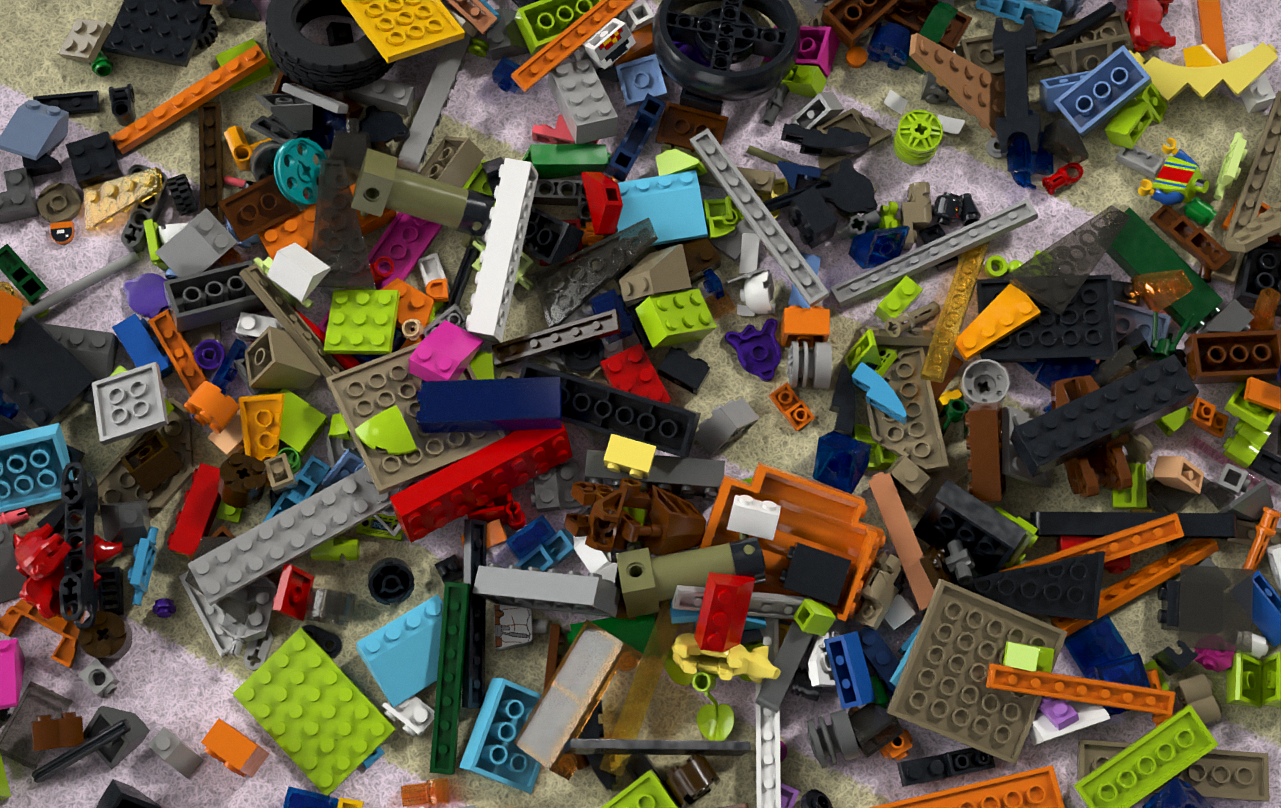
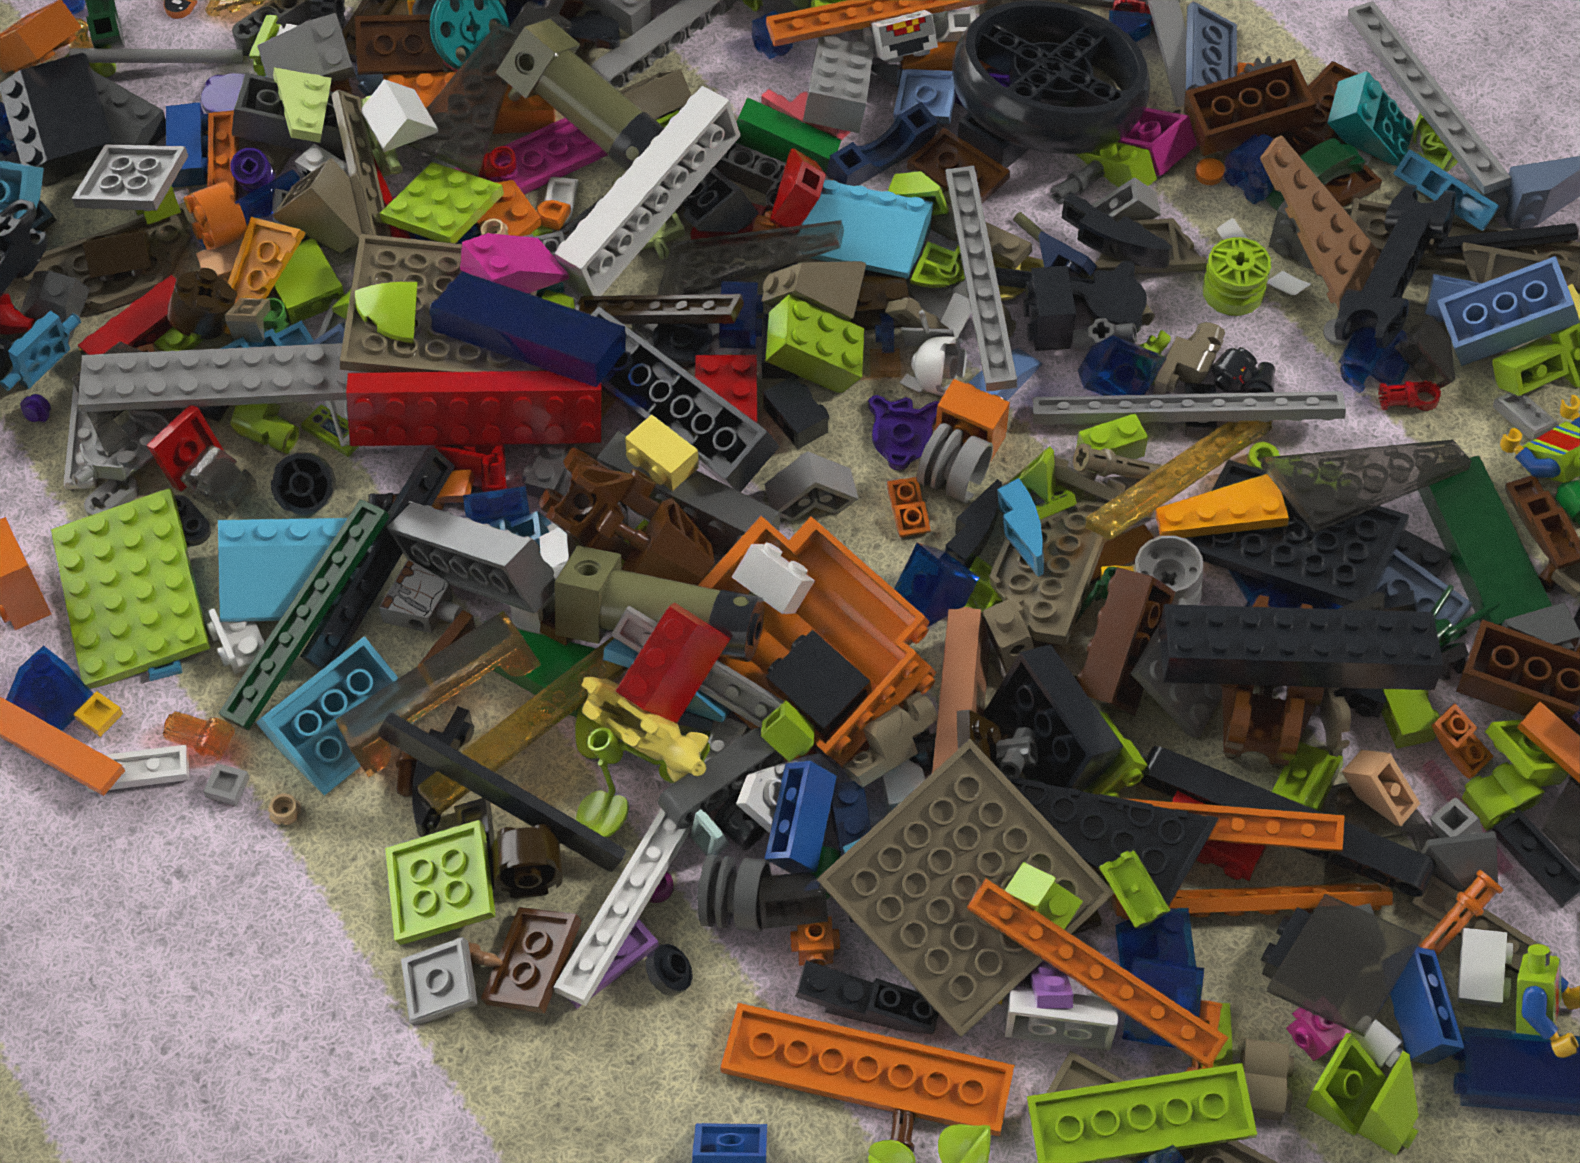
camera: 30 degrees right, 15 degrees down
clear orange wing [1130,269,1194,312] -> none
black hinge [1152,640,1198,676] -> none
none -> yellowish green wing [273,67,332,143]
none -> light aqua slope [690,809,730,856]
none -> dark tan plate [885,298,949,329]
none -> lime hinge [1099,850,1171,929]

